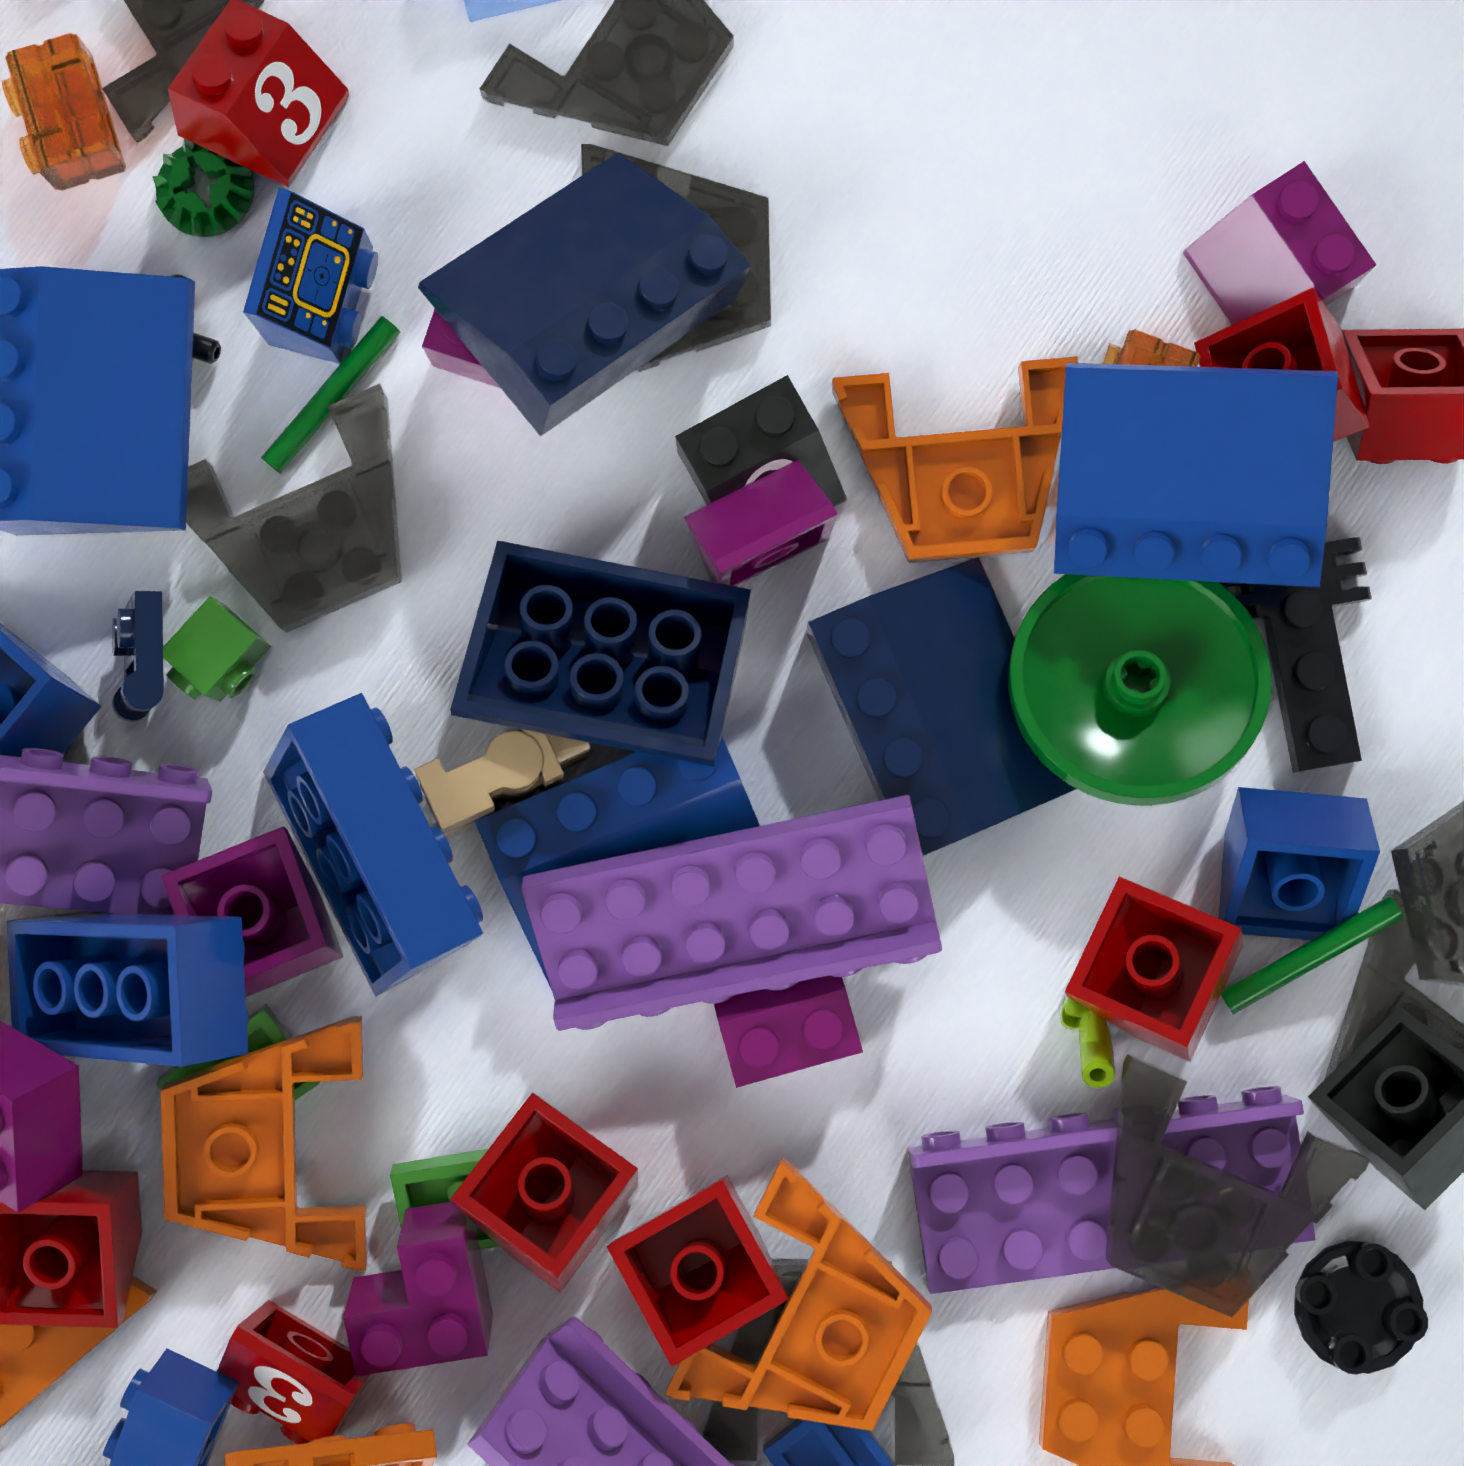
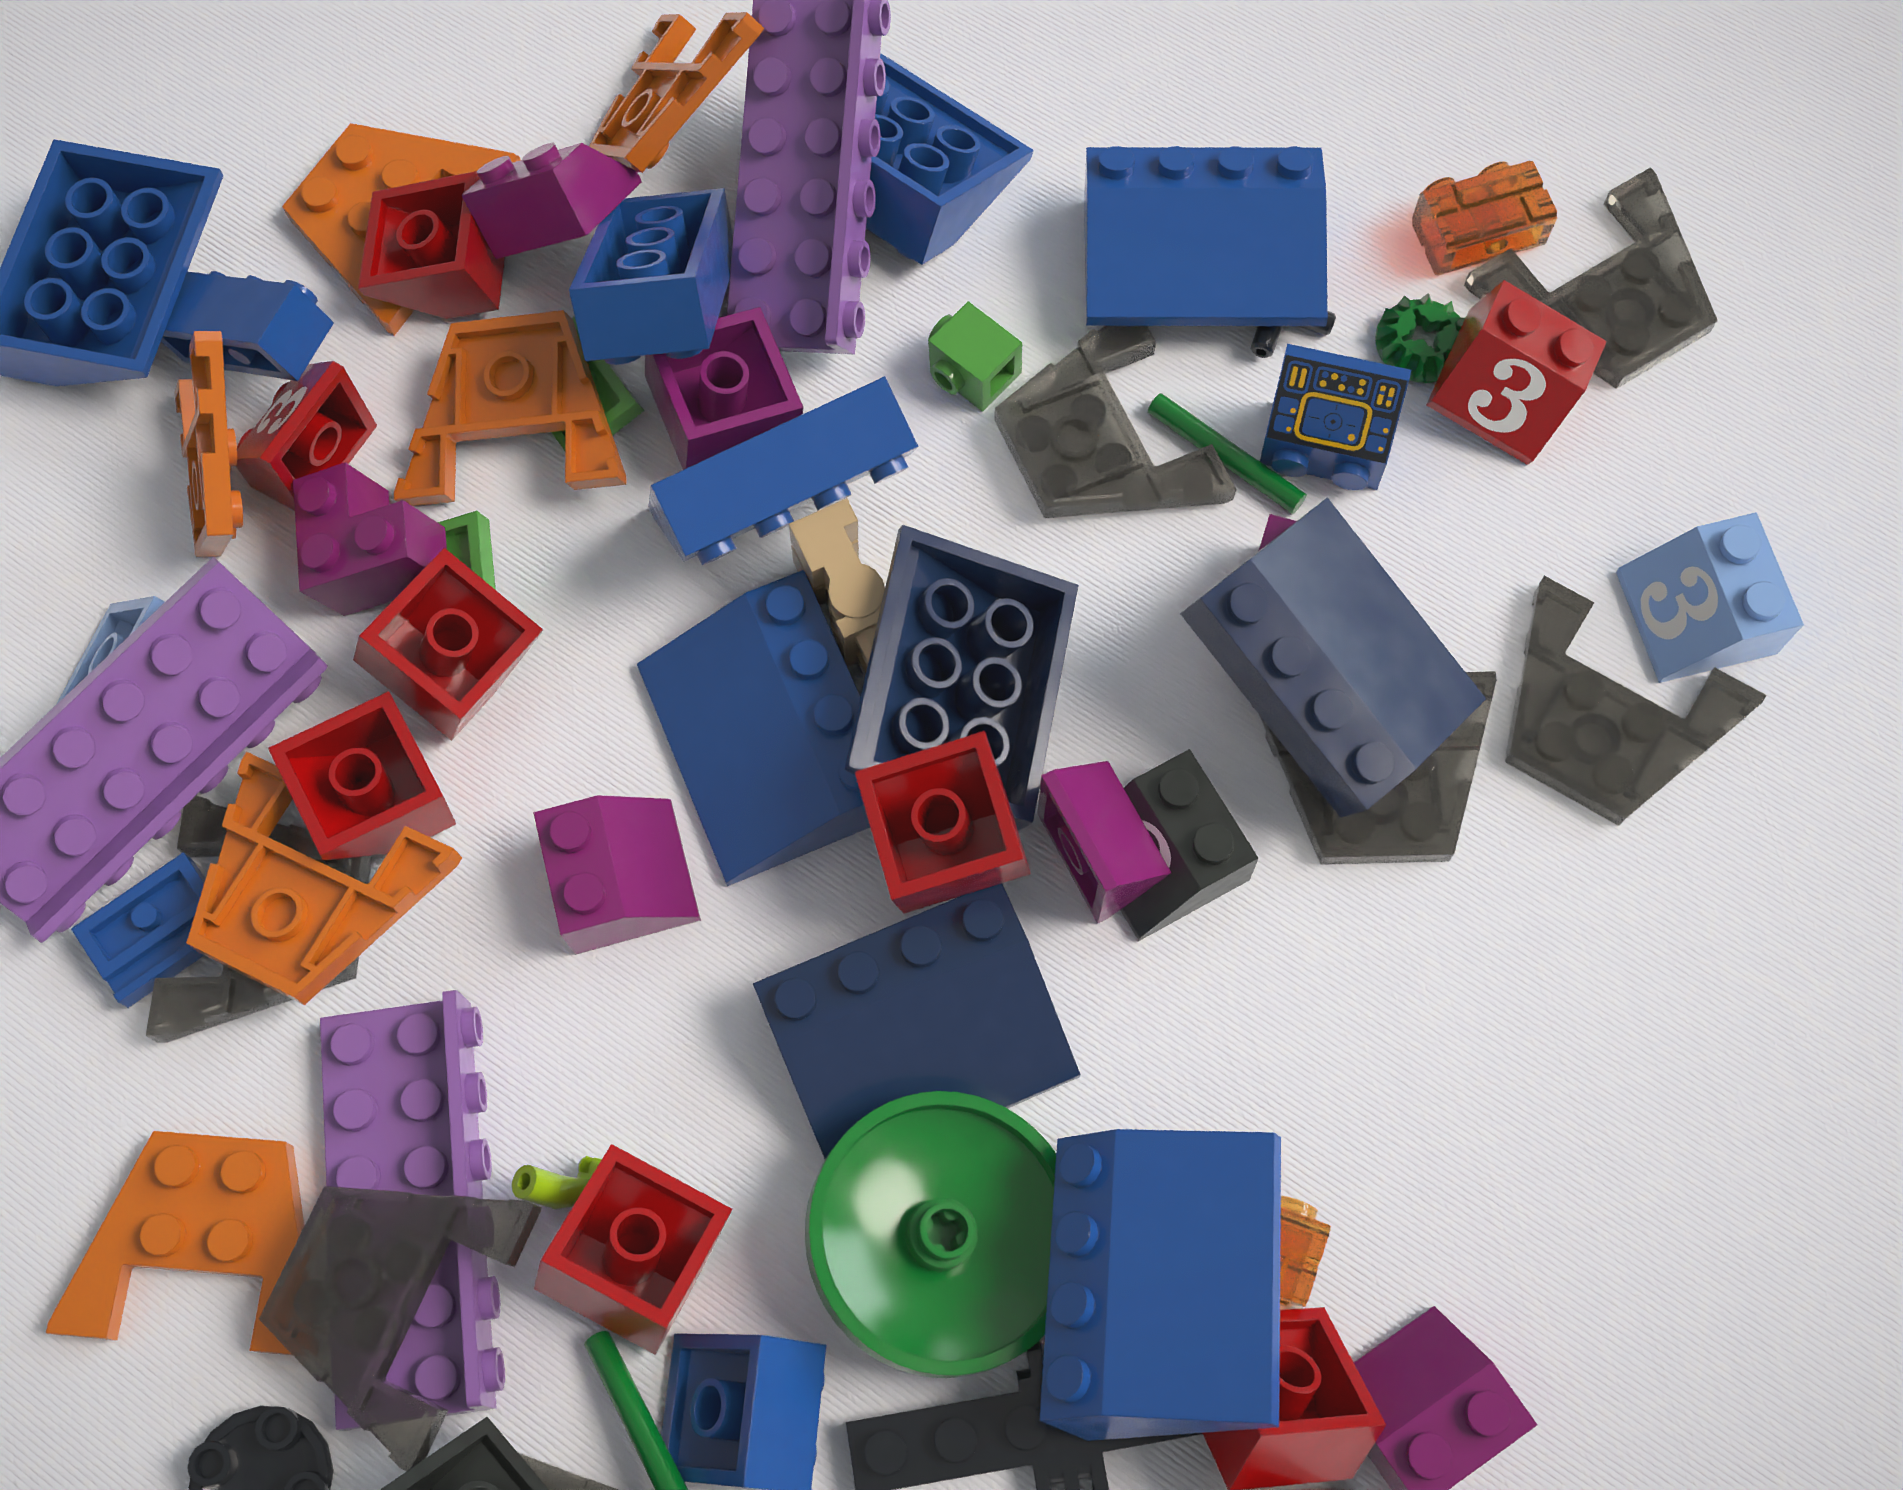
camera: 90 degrees right, 15 degrees down
dark blue plate [112,591,164,722] -> none
medium lavender bracket [521,795,942,1031] -> none
orange wing [832,356,1078,563] -> none
none -> red slope [855,731,1031,914]

